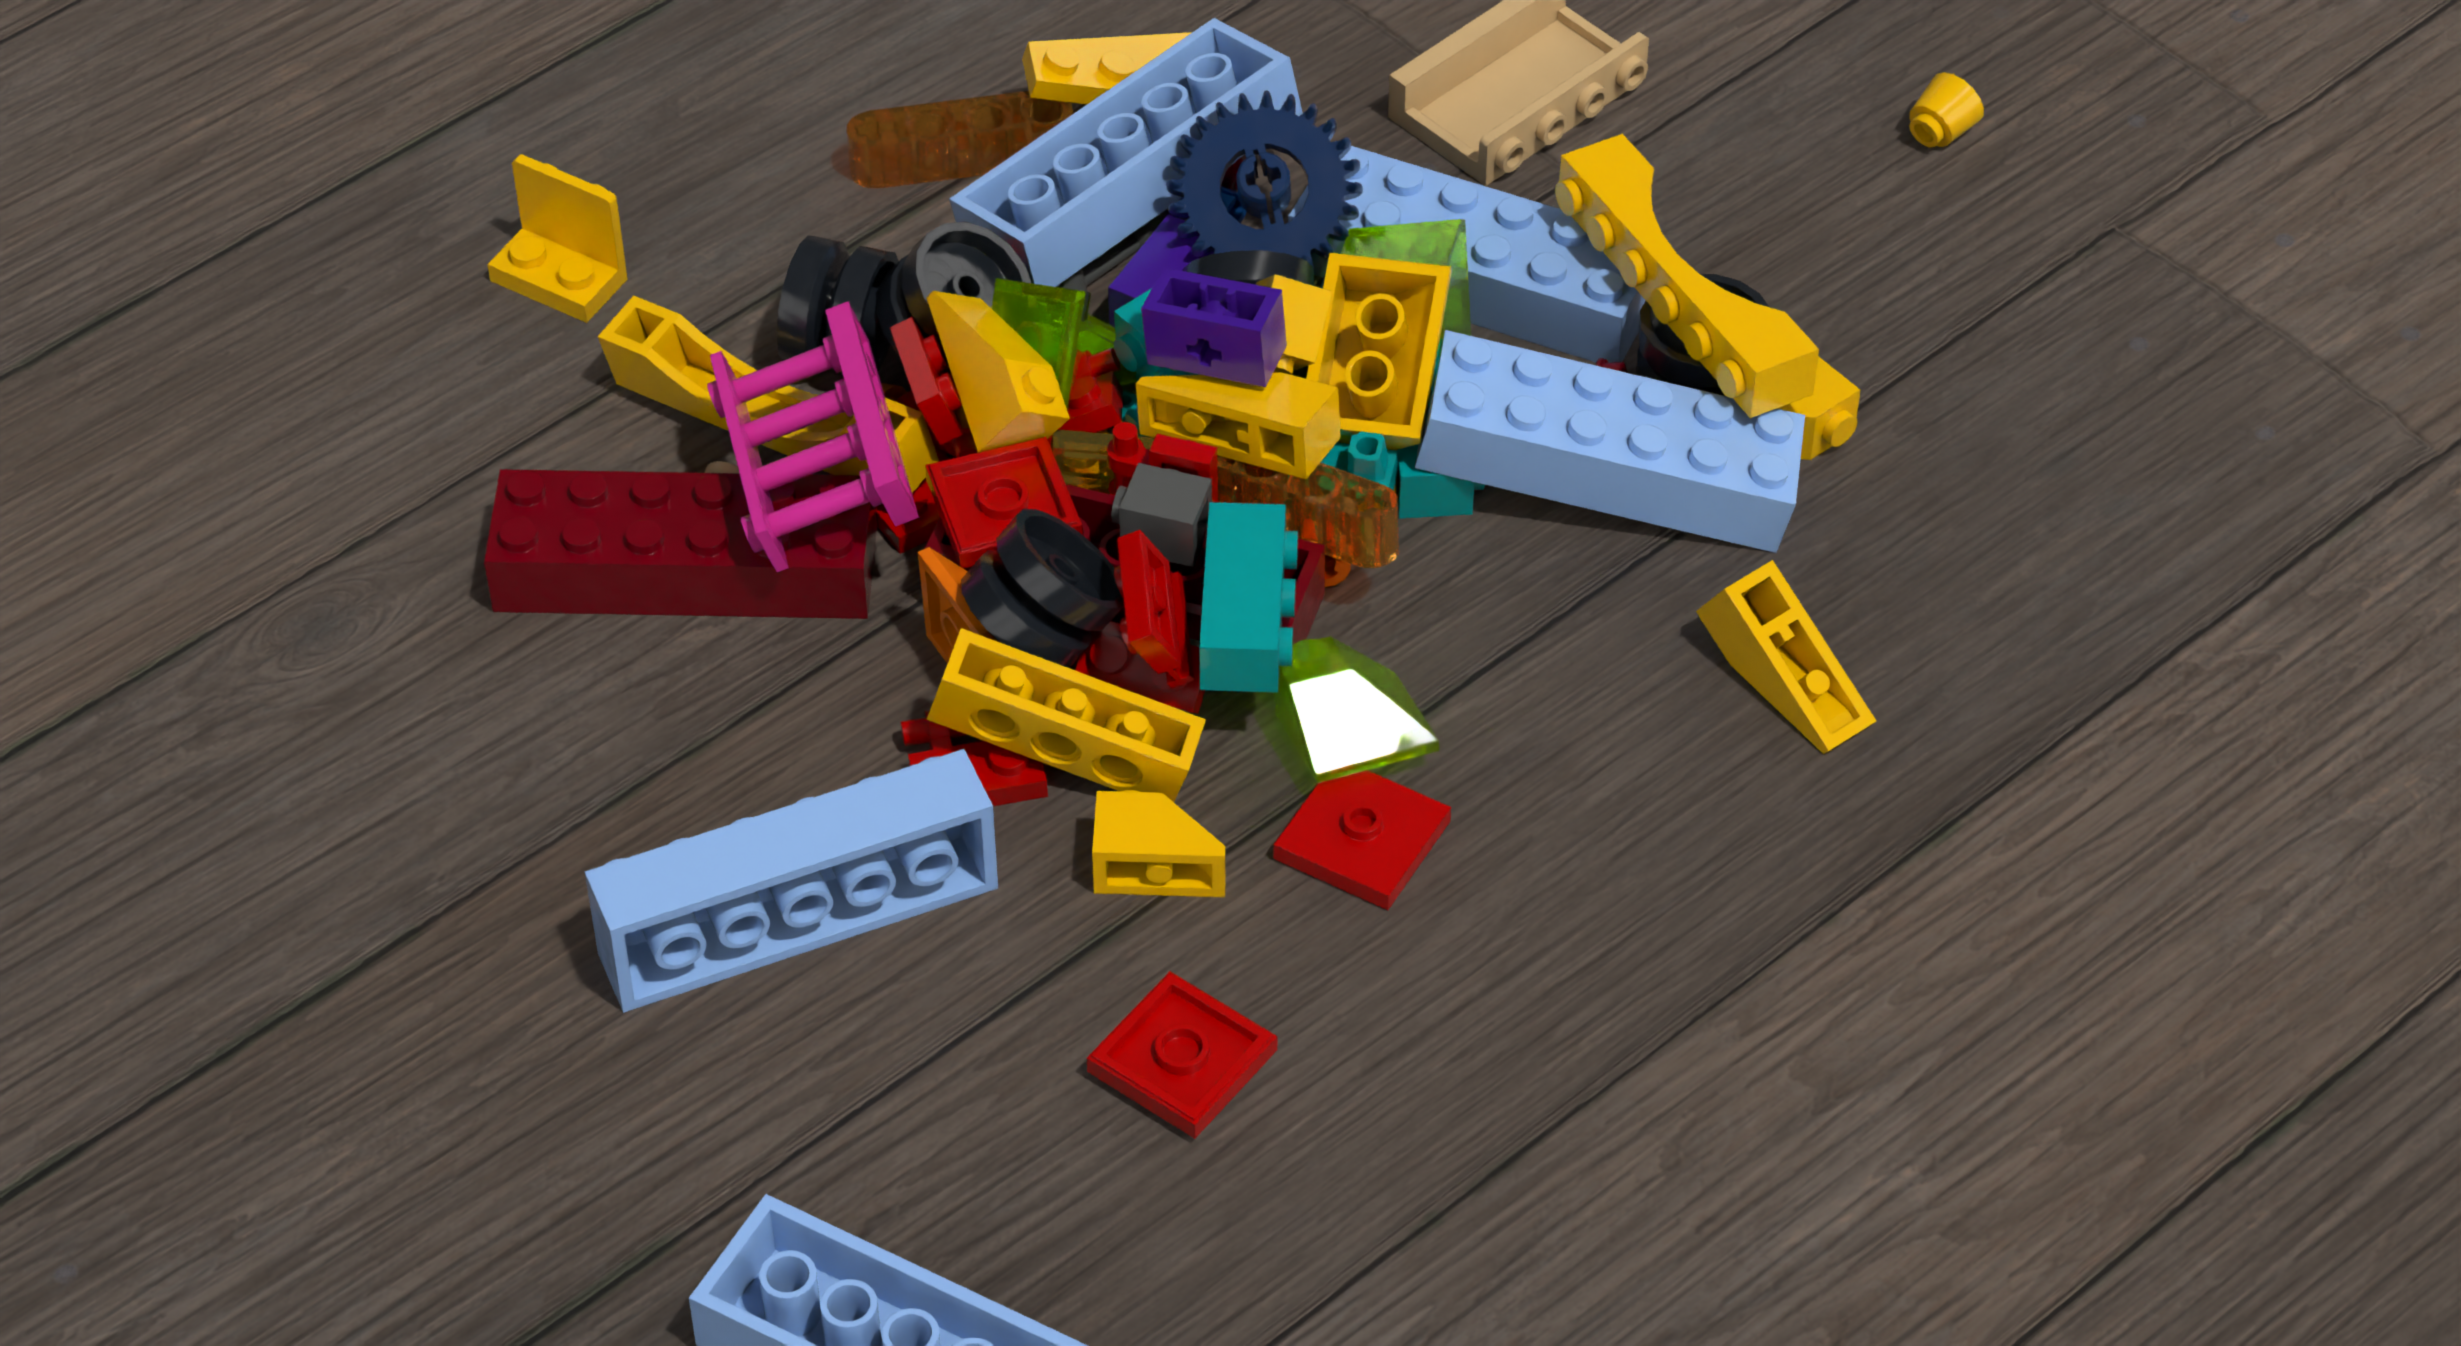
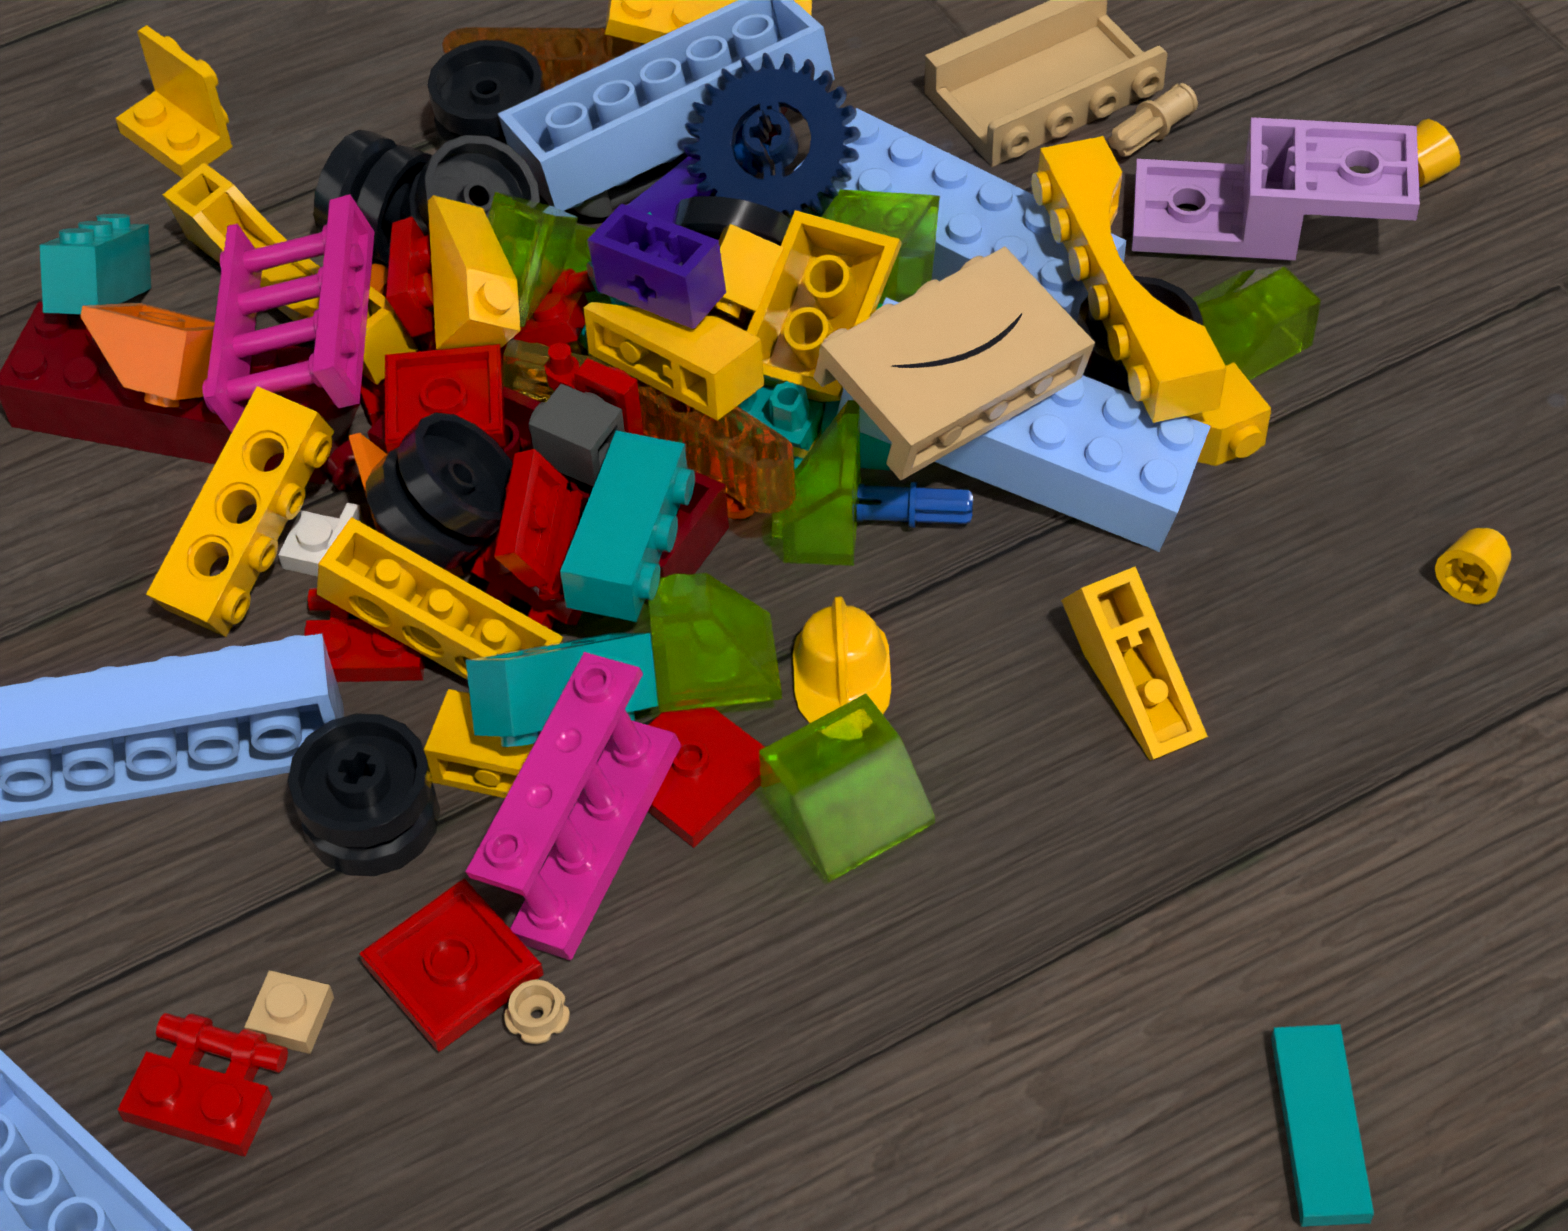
camera: 15 degrees right, 5 degrees up
none -> teal brick [39,214,151,314]
none -> orange slope [80,303,215,407]
none -> red plate [117,1013,288,1157]
none -> yellow brick [146,386,334,637]
none -> tan plate [244,970,334,1054]
none -> white bracket [278,503,365,576]
none -> black wheel [288,713,440,877]
none -> dark red plate [325,440,363,491]
none -> black wheel [427,40,545,147]
none -> teal brick [466,633,659,747]
none -> dark pink fence [466,652,682,961]
none -> tan plate [504,980,570,1044]
none -> clear neon green slope [759,693,935,882]
none -> clear neon green slope [772,400,861,566]
none -> yellow piece [793,596,892,736]
none -> tan panel [814,247,1095,480]
none -> blue axle [857,481,973,528]
none -> tan axle [1109,83,1198,156]
none -> lavender bracket [1132,117,1420,260]
none -> clear neon green slope [1192,266,1321,381]
none -> teal tile [1271,1024,1374,1227]
none -> yellow hat [1435,528,1512,605]

